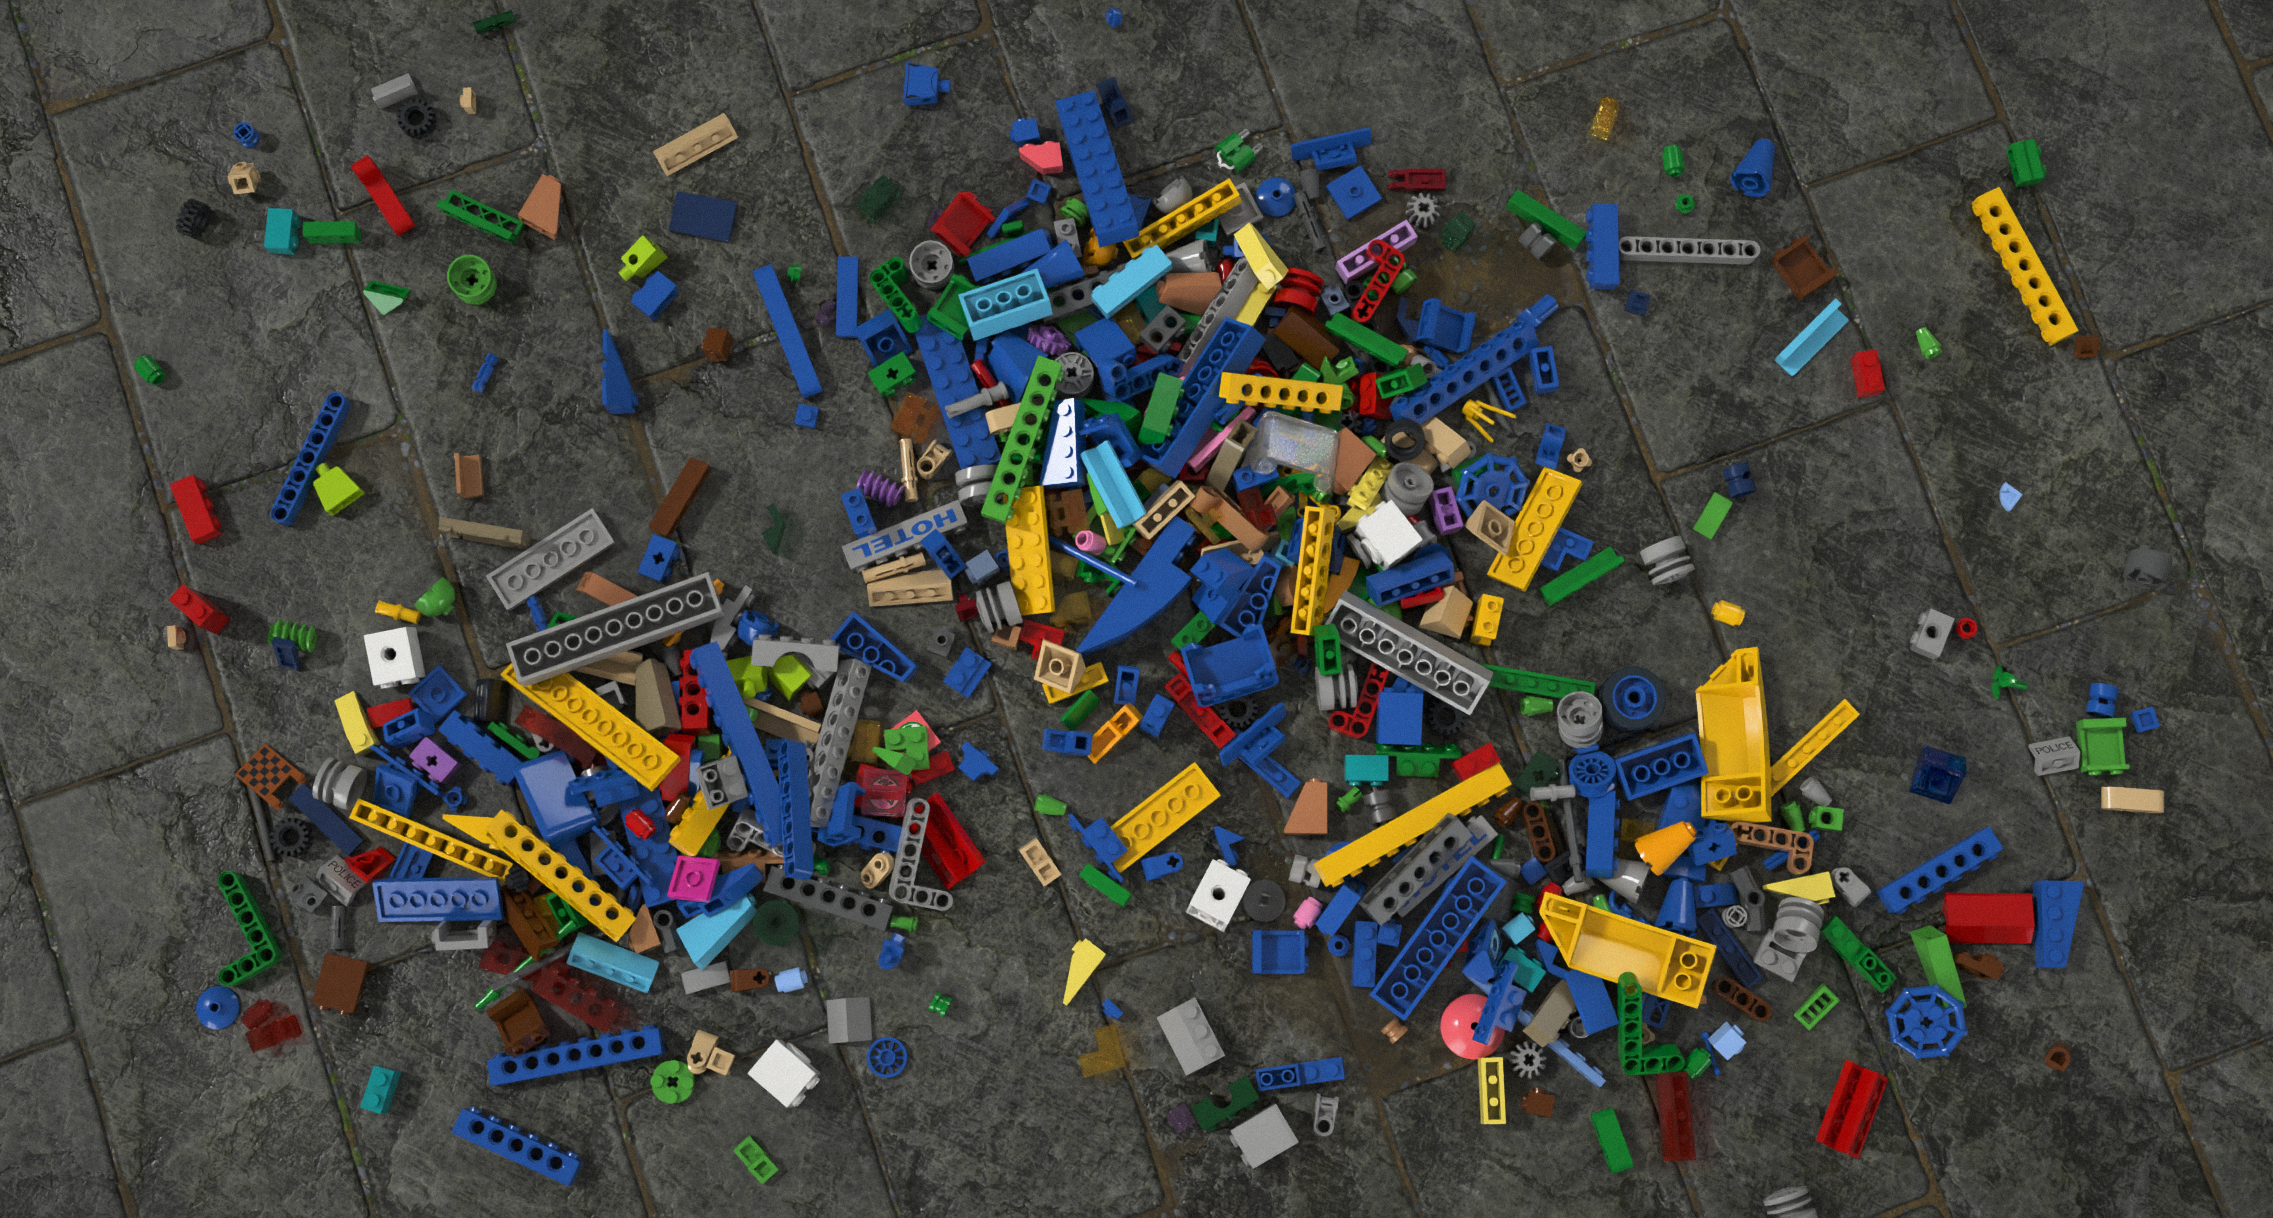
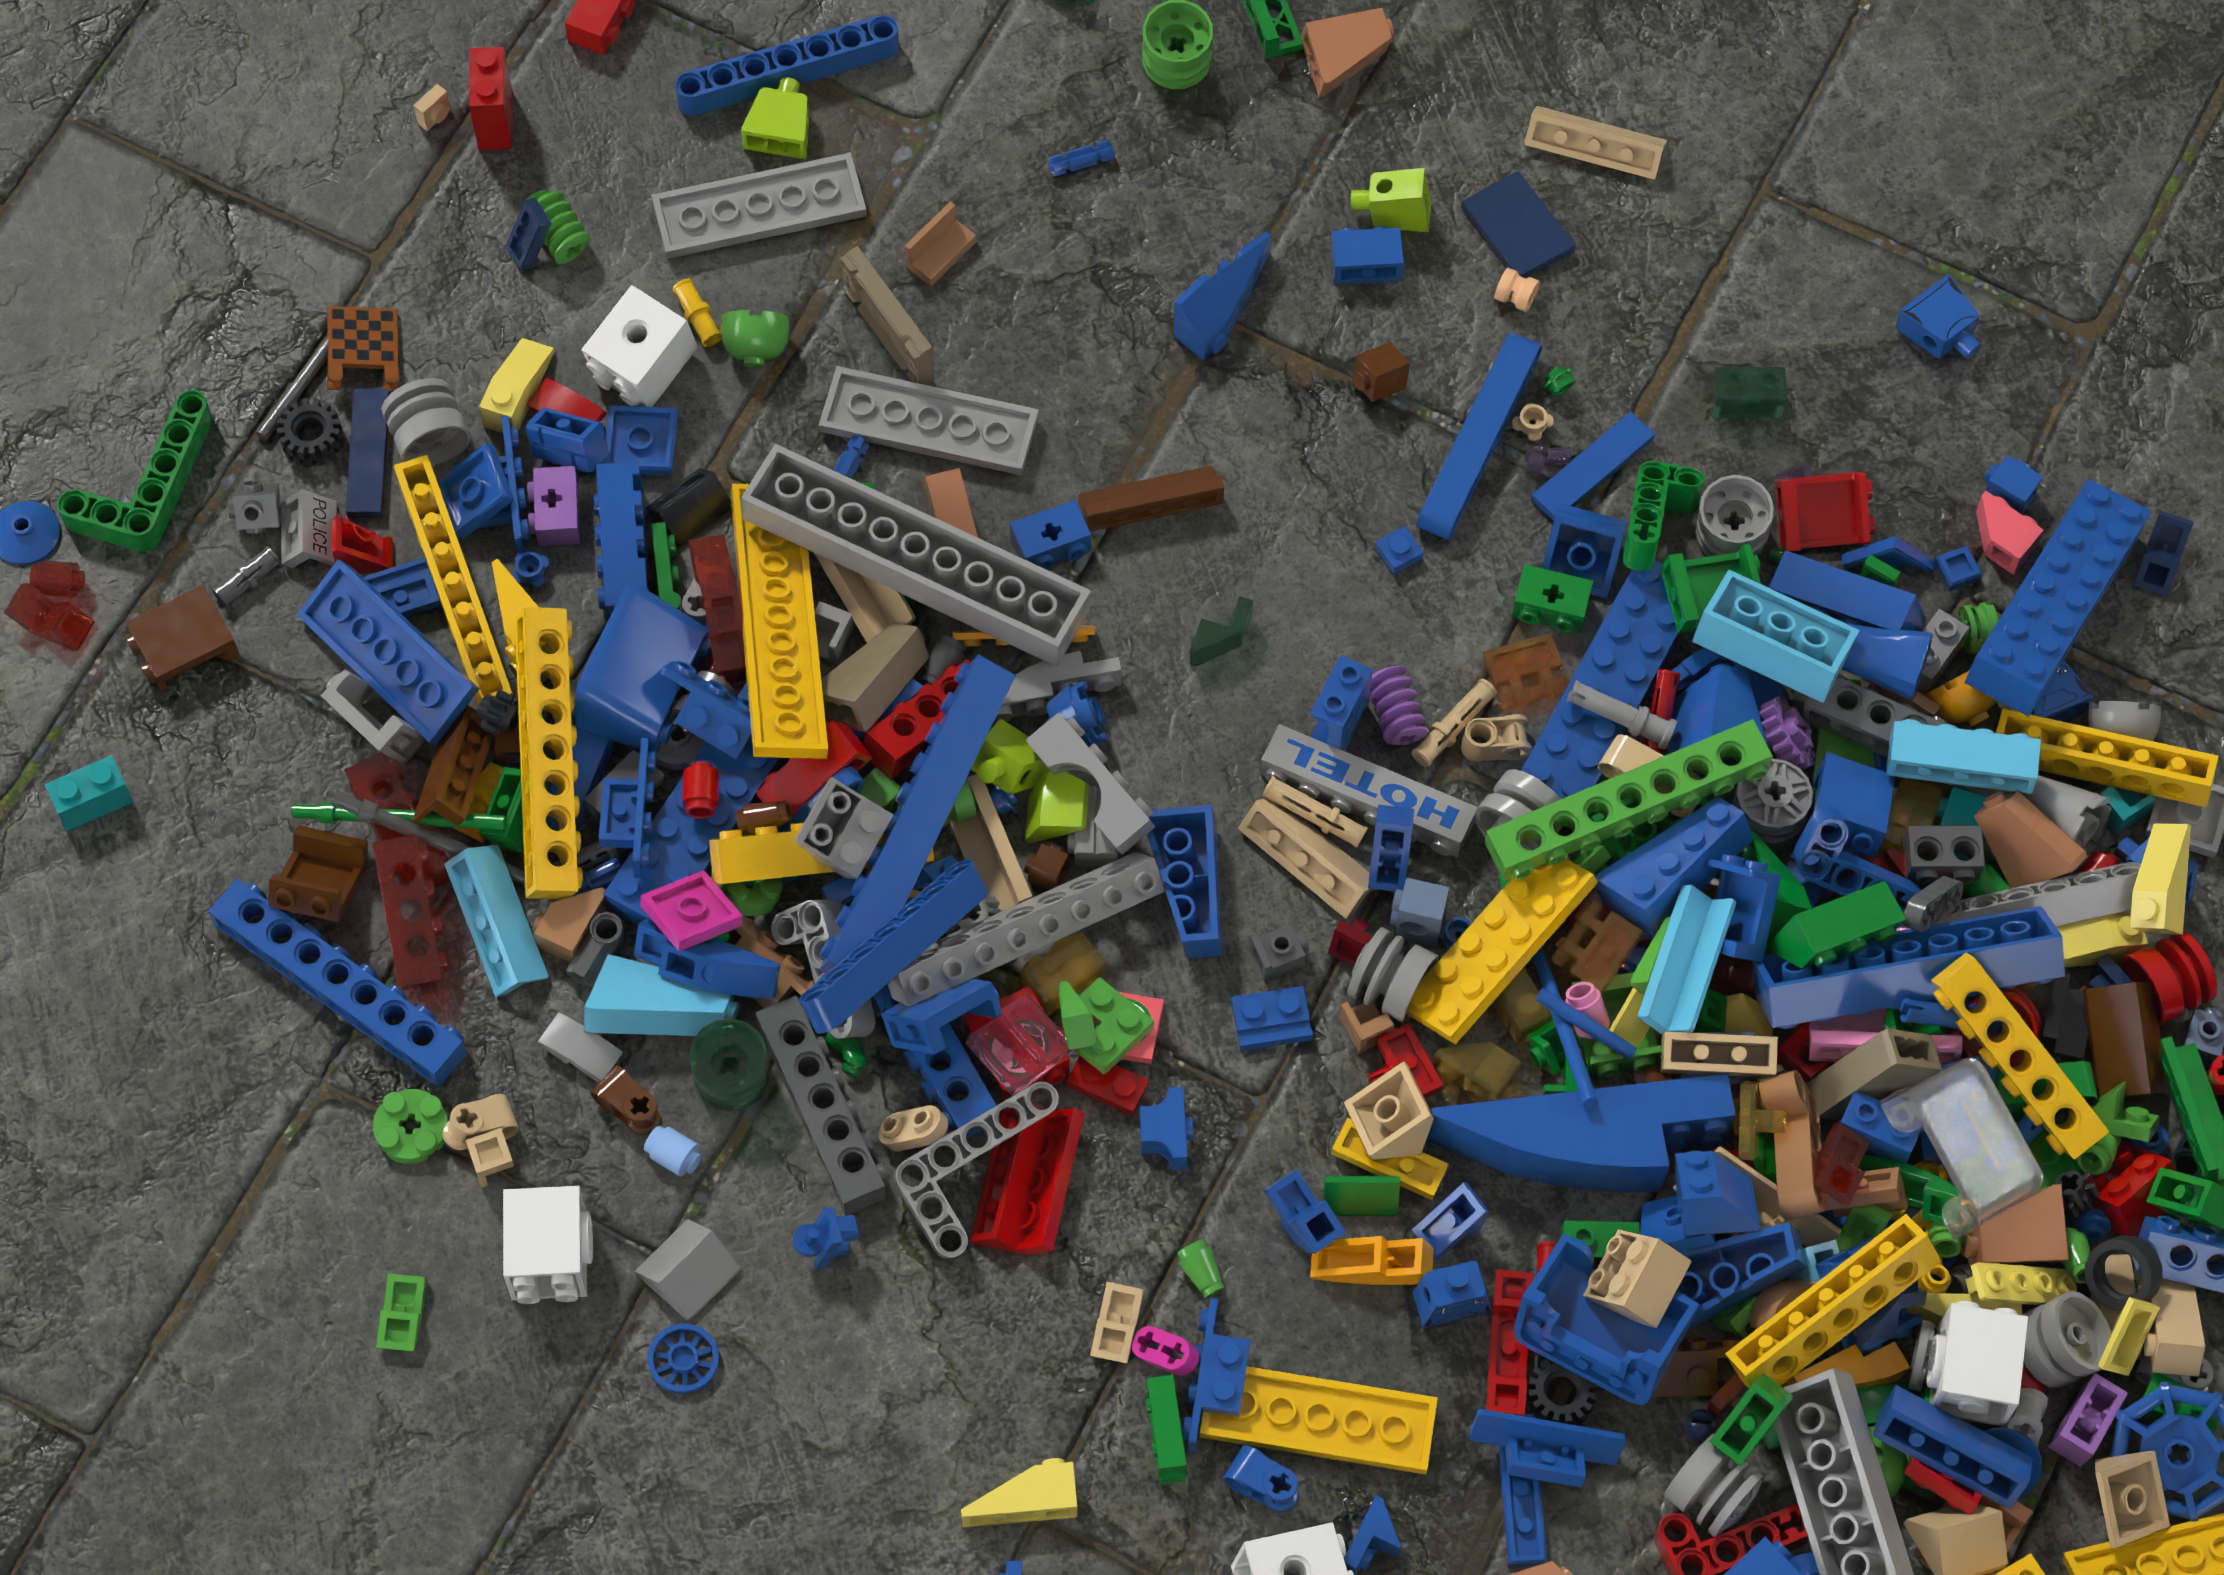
camera: 45 degrees right, 15 degrees down
blue brick [451,1106,584,1186] -> none
bright green pin [890,914,919,933] -> none
green wheel [928,991,953,1018] -> none
none -> light grey plate [651,152,867,259]
none -> dark pink beam [1132,1326,1199,1376]
none -> light nougat wheel [1494,268,1540,312]
none -> tan plate [1512,403,1554,442]
none -> blue bar [1535,988,1637,1060]
none -> tan slope [1583,1229,1692,1328]
none -> dark grey beam [1903,876,1963,933]
none -> light yellow slope [2098,1297,2160,1376]

